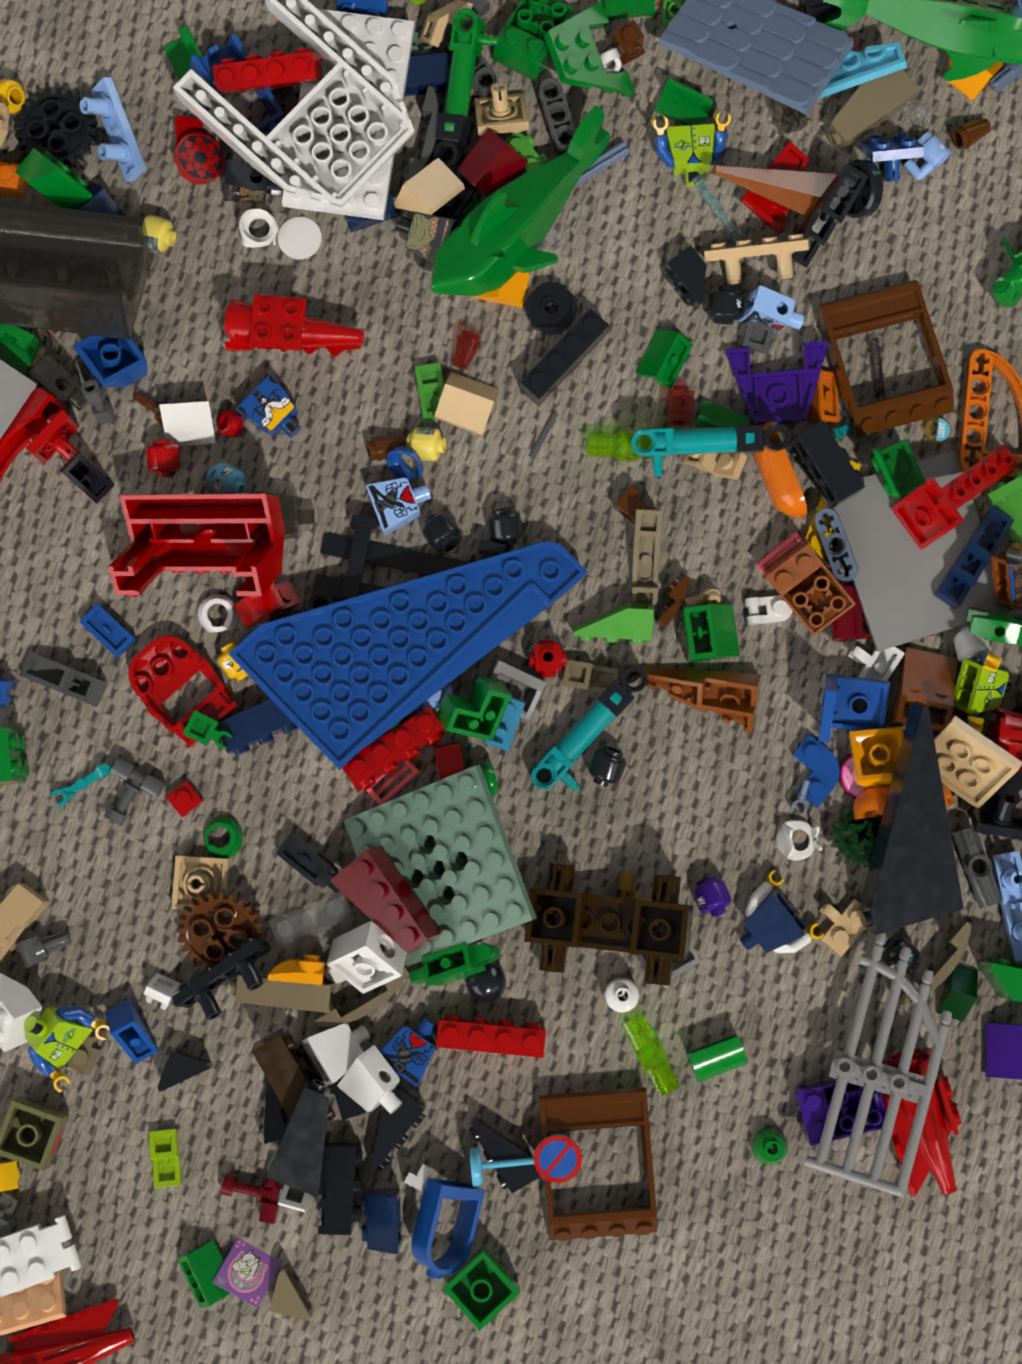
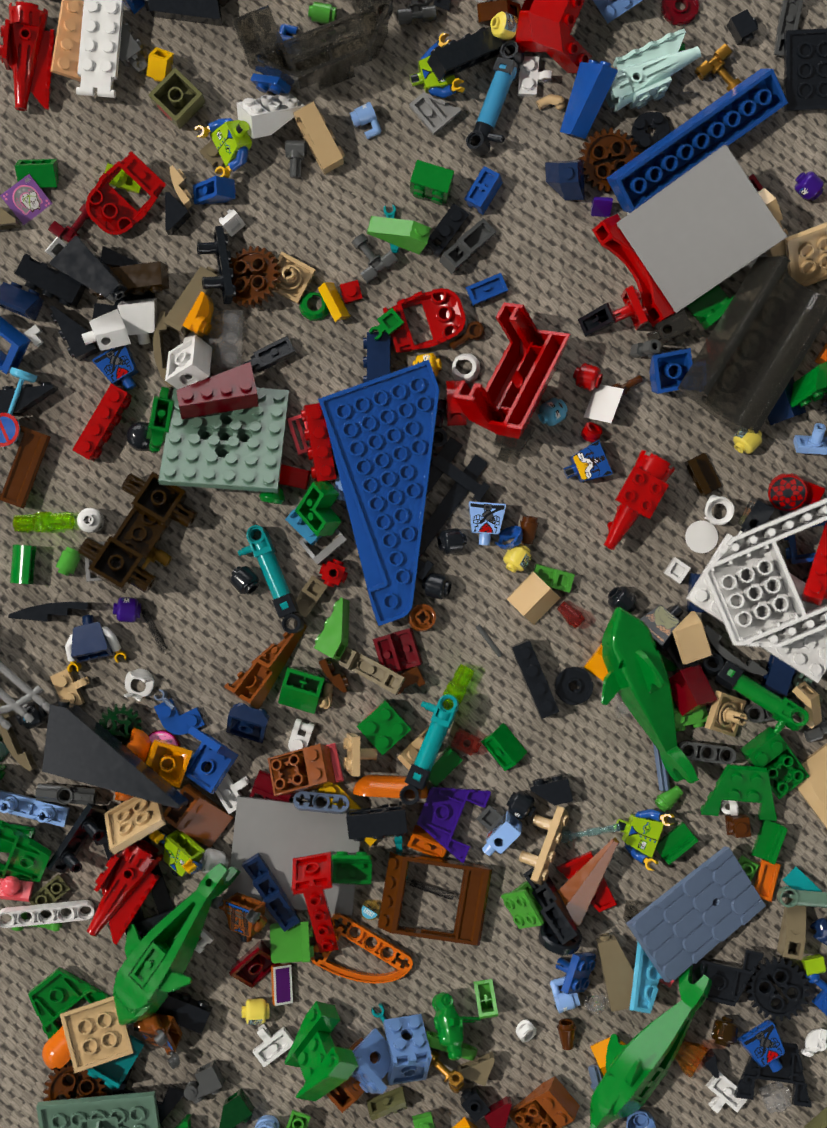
camera: 110 degrees right, 5 degrees up
none -> black slope [8,601,92,622]
none -> bright green brick [56,547,81,576]
none -> red slope [86,151,166,235]
none -> black piece [141,605,167,655]
none -> tan slope [170,165,193,209]
none -> dark blue slope [226,703,270,744]
none -> yellow slope [318,282,351,322]
none -> tan plate [343,733,377,776]
none -> green brick [357,699,411,756]
none -> bright green slope [366,216,431,255]
none -> dark red slope [373,627,423,672]
none -> dark orange wheel [408,604,436,632]
none -> black plate [424,203,469,258]
none -> reddish brown plate [450,321,484,350]
none -> bright green slope [473,979,499,1019]
none -> bright green bracket [501,881,544,929]
none -> white tile [516,1019,537,1042]
none -> black head [608,586,637,613]
none -> bright green cone [654,785,684,813]
none -> white plate [663,557,691,584]
none -> dark brown panel [684,453,722,497]

